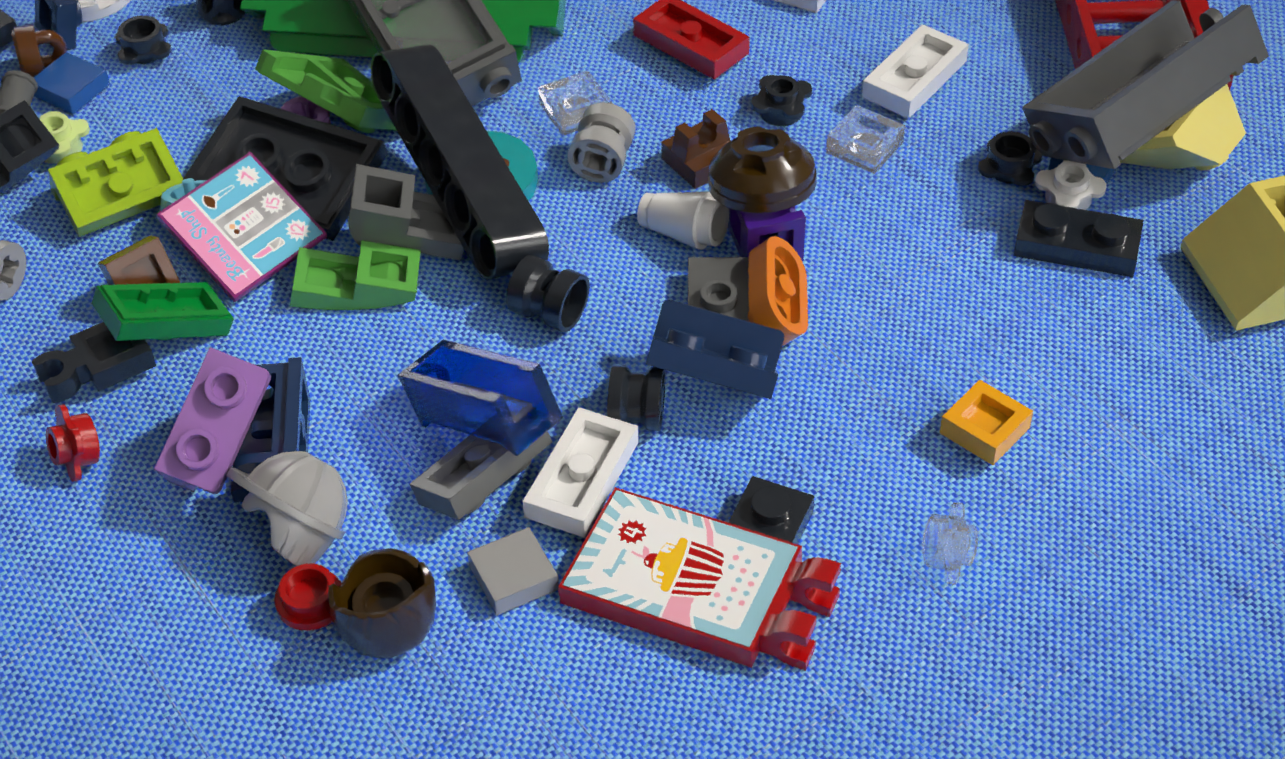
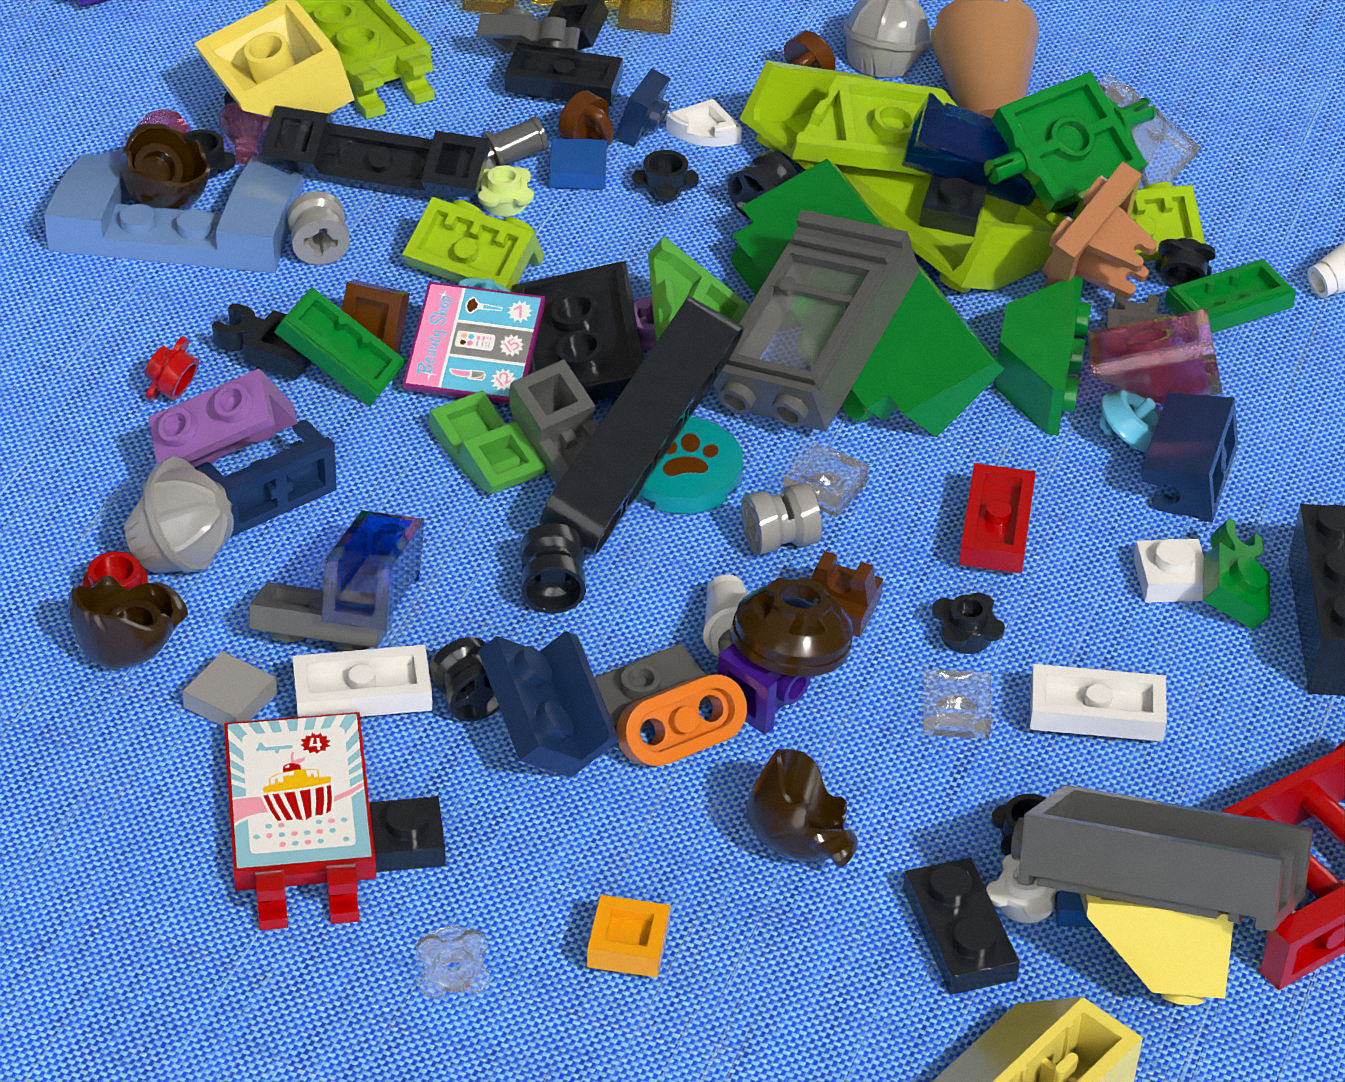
camera: 55 degrees right, 5 degrees down
none -> dark brown hair [746,749,858,868]

